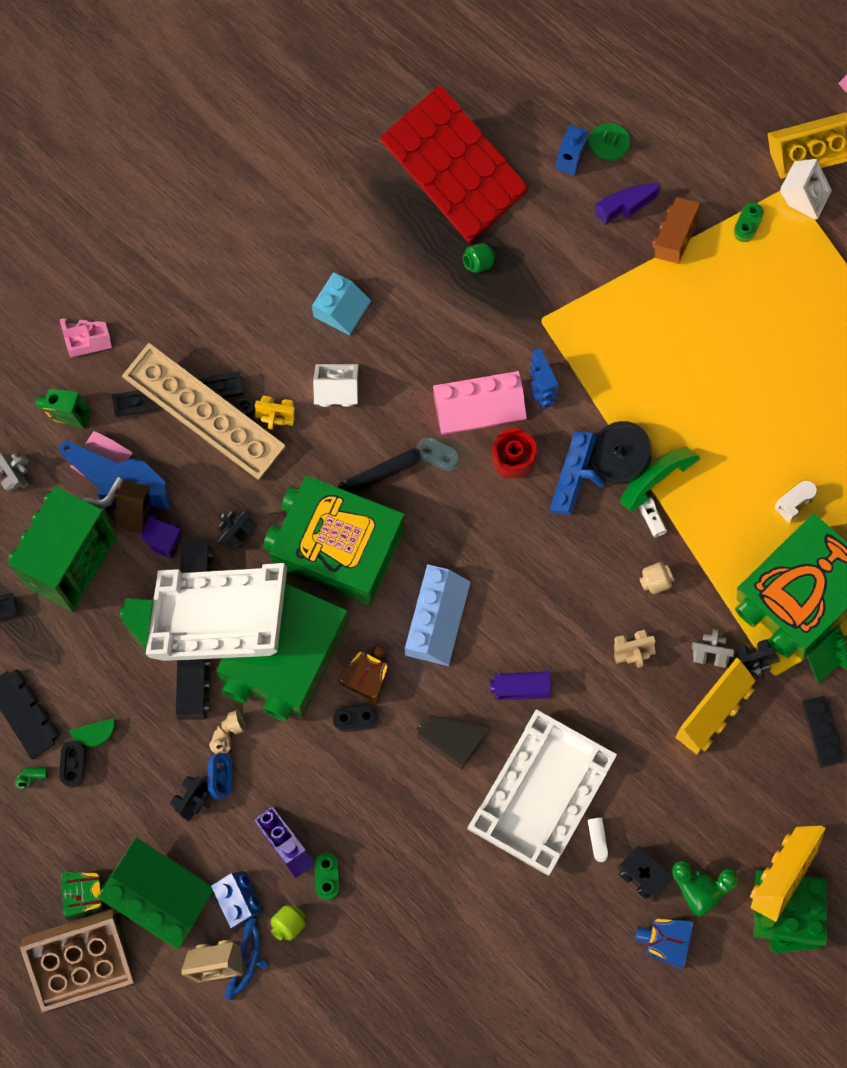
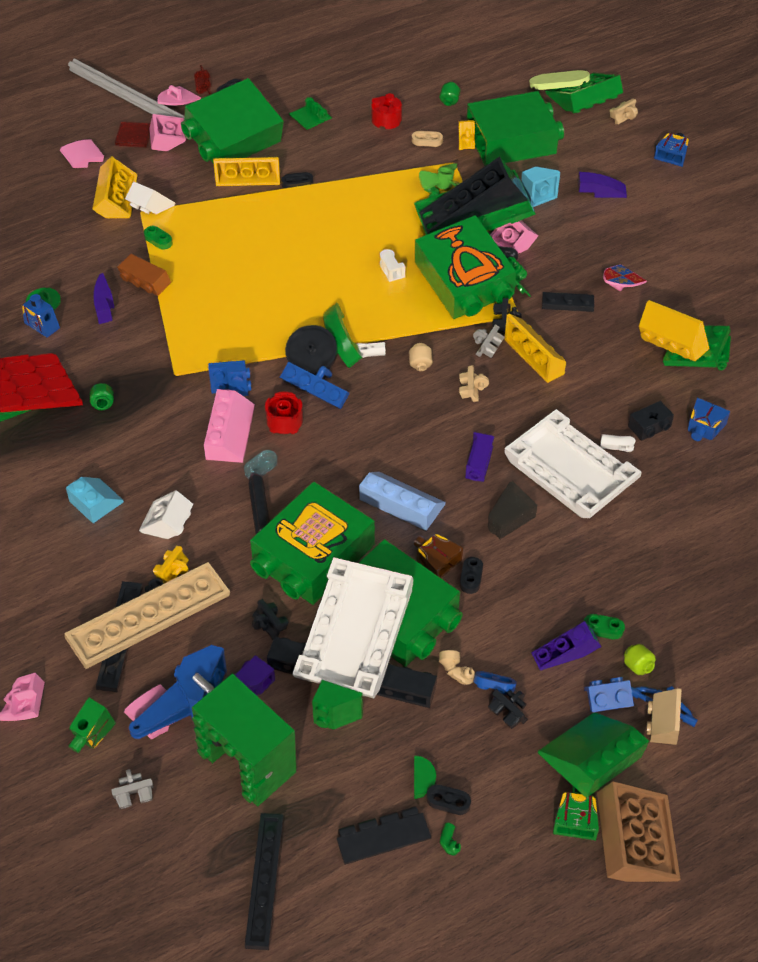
camera: 75 degrees left, 20 degrees down
dark brown brick [113,480,150,534] -> none
green head [672,861,738,917] -> none

